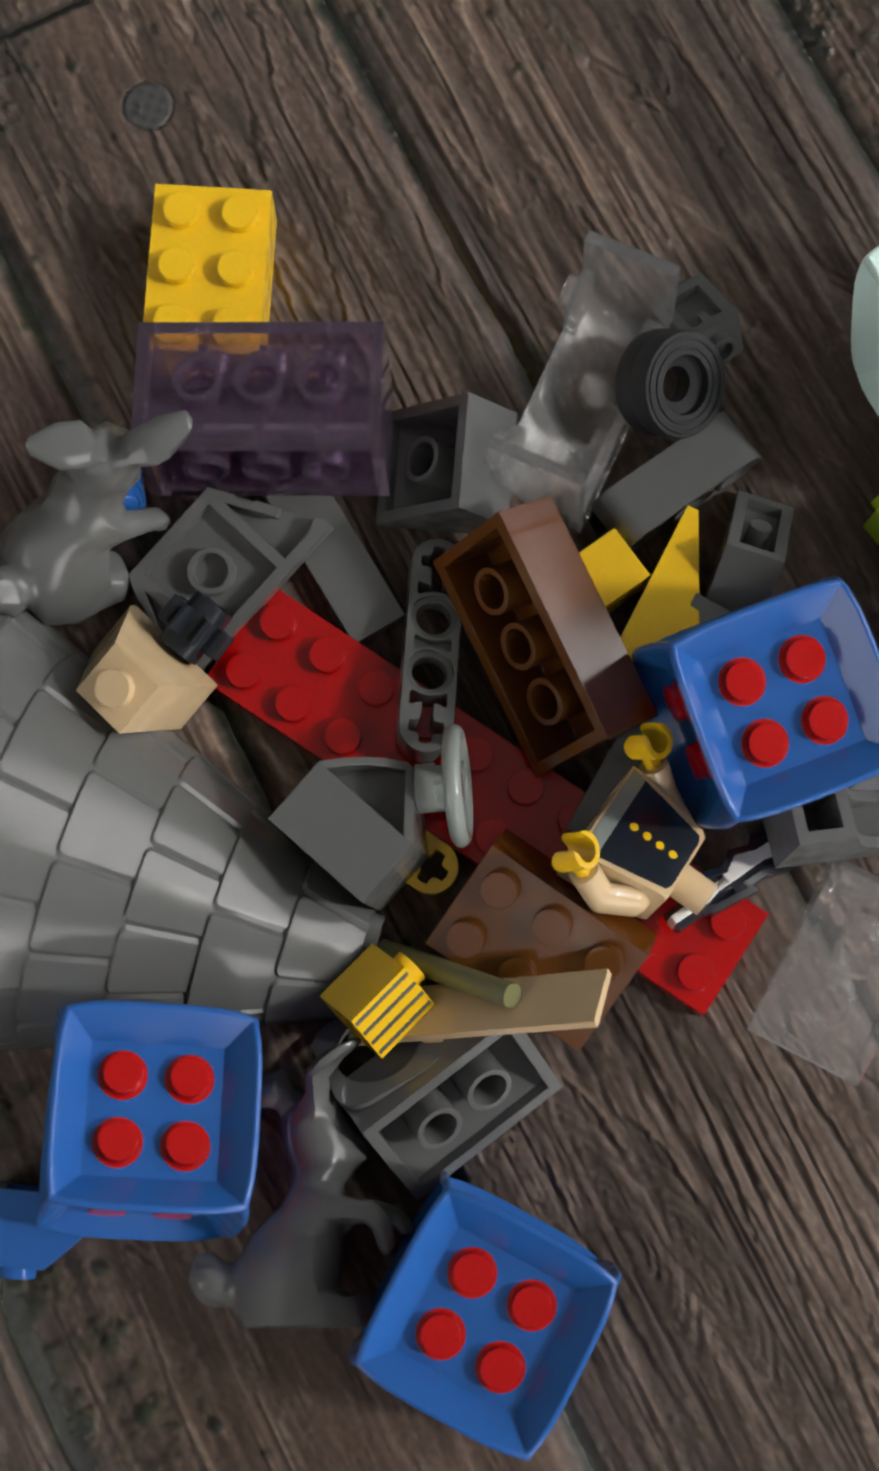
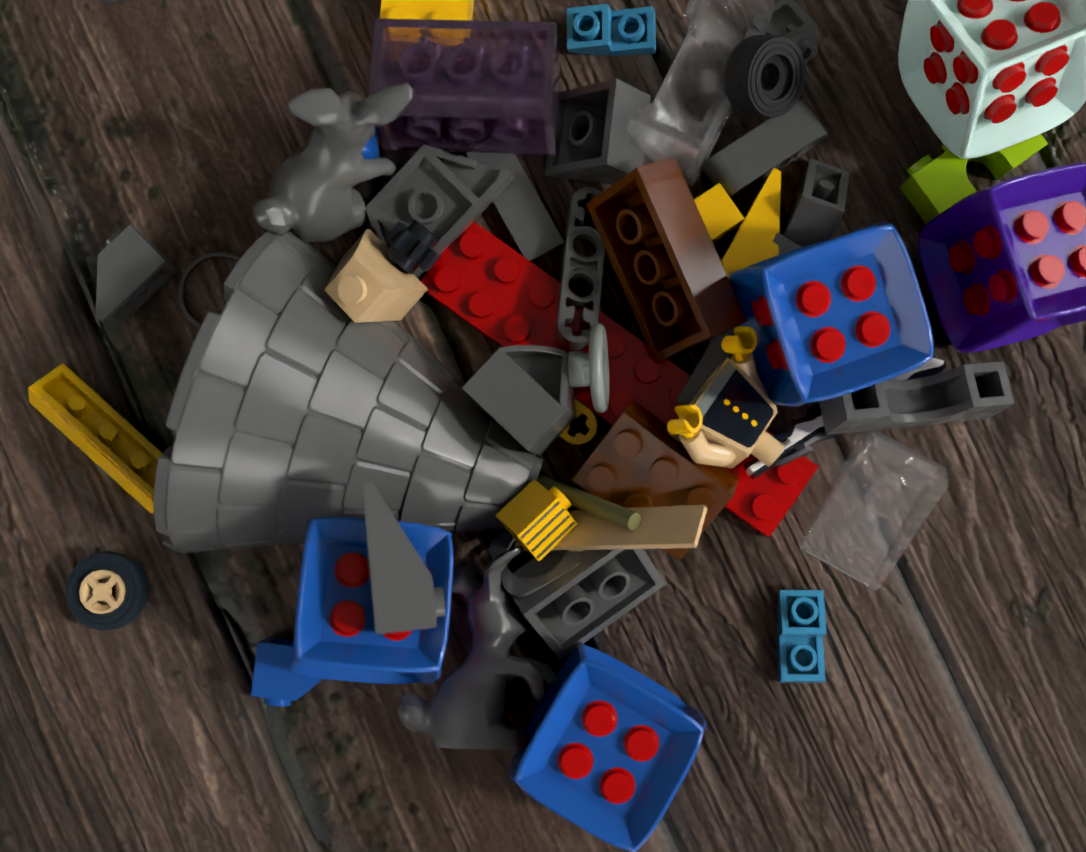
camera: 10 degrees right, 5 degrees up
none -> dark grey slope [362,481,445,635]
none -> dark azure slope [567,4,656,56]
none -> dark azure slope [777,590,827,683]

